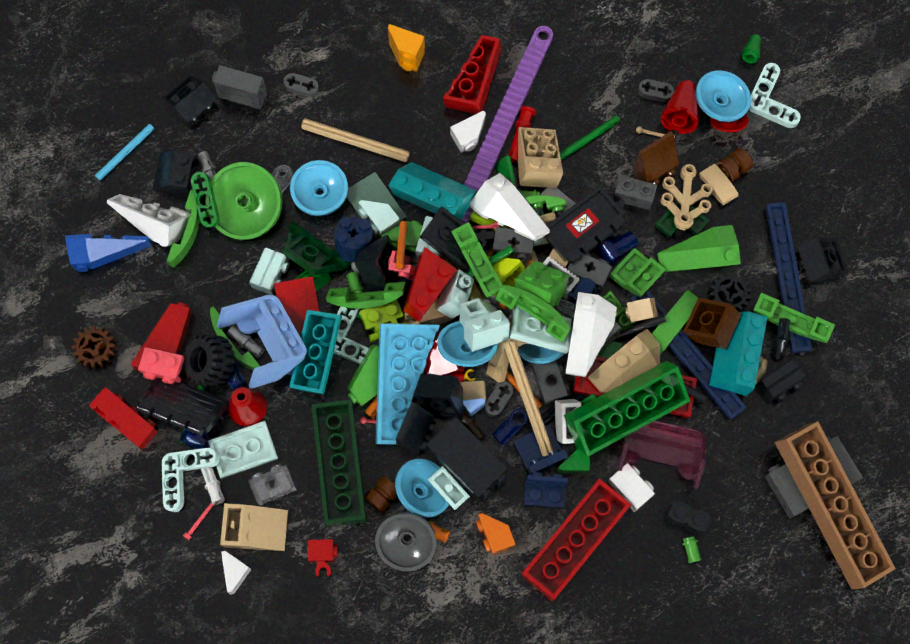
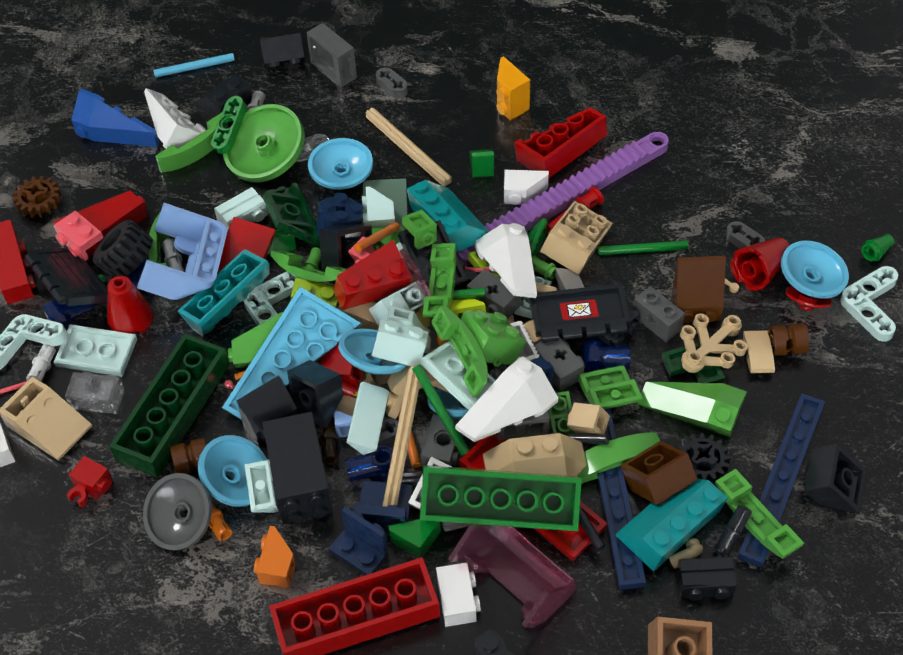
camera: 35 degrees right, 20 degrees down
bright green slope [525,195,568,212] -> none
none -> light aqua slope [346,382,389,455]
none -> clear pink piece [399,249,432,296]
none -> bright green bracket [402,210,437,249]
none -> green bar [412,364,470,456]
none -> green slope [469,149,494,178]

